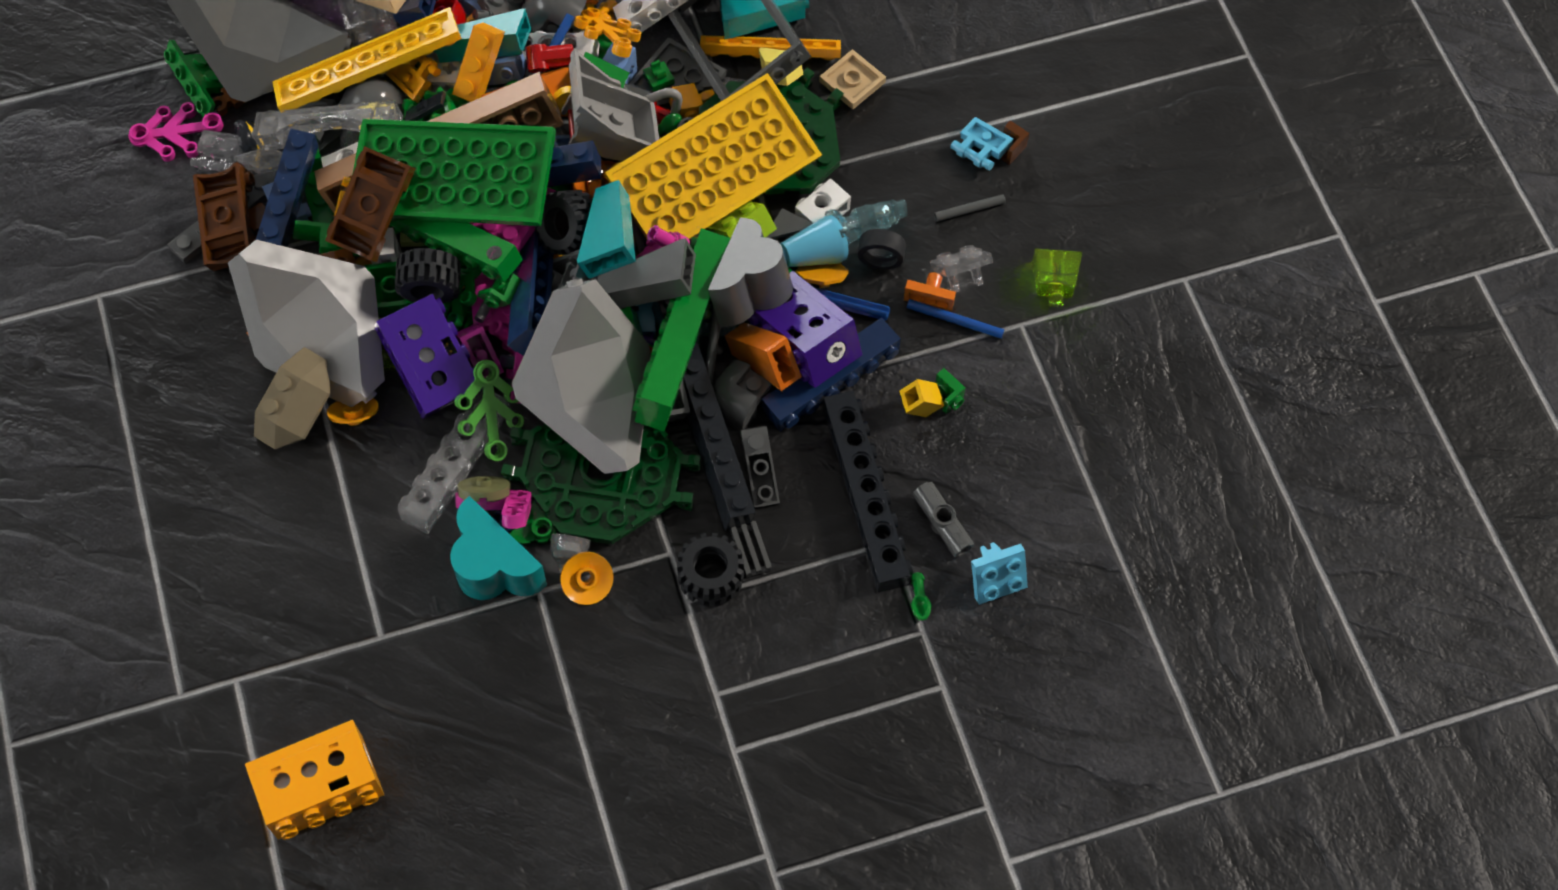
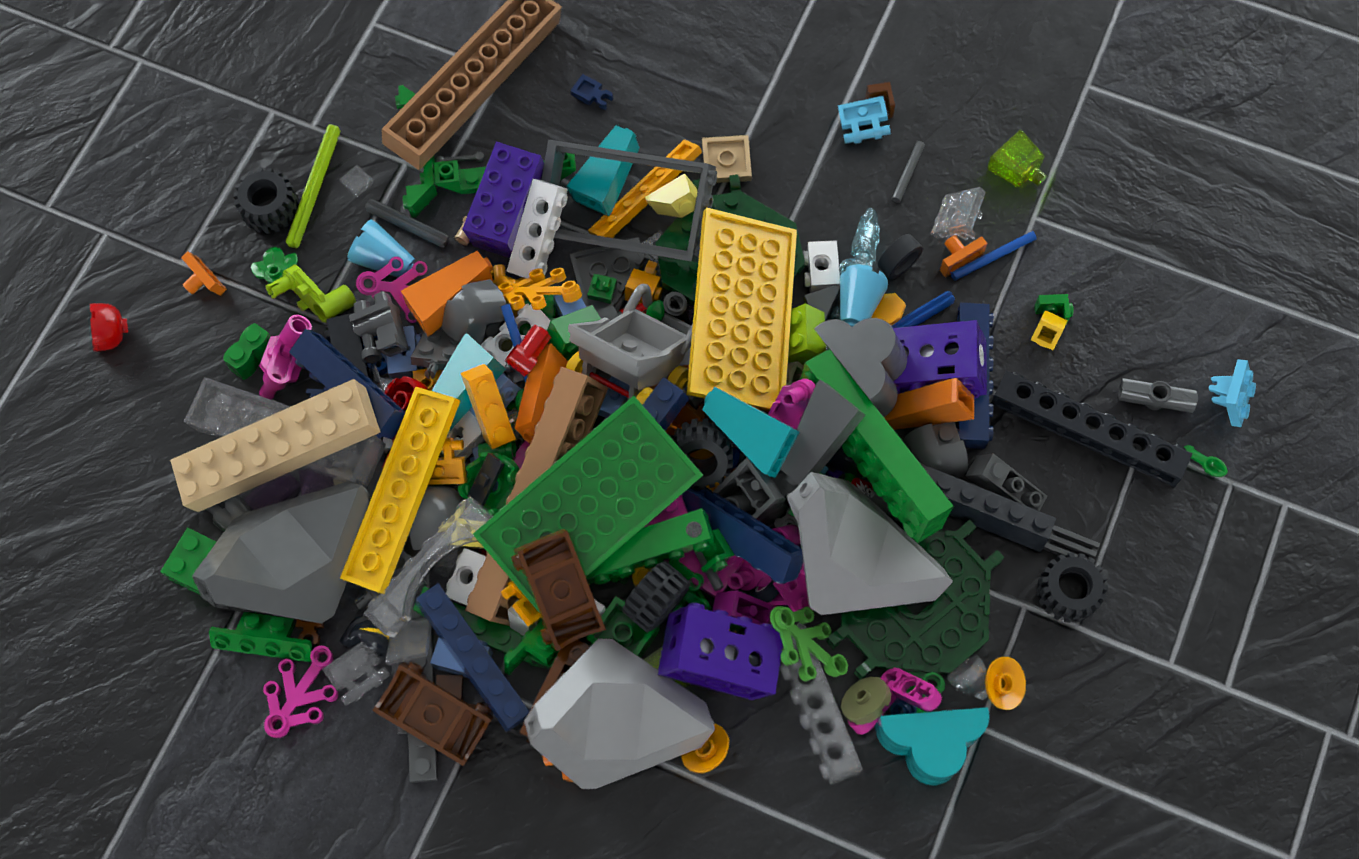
camera: 45 degrees left, 5 degrees up
dark tan wedge [254,347,331,450] -> none

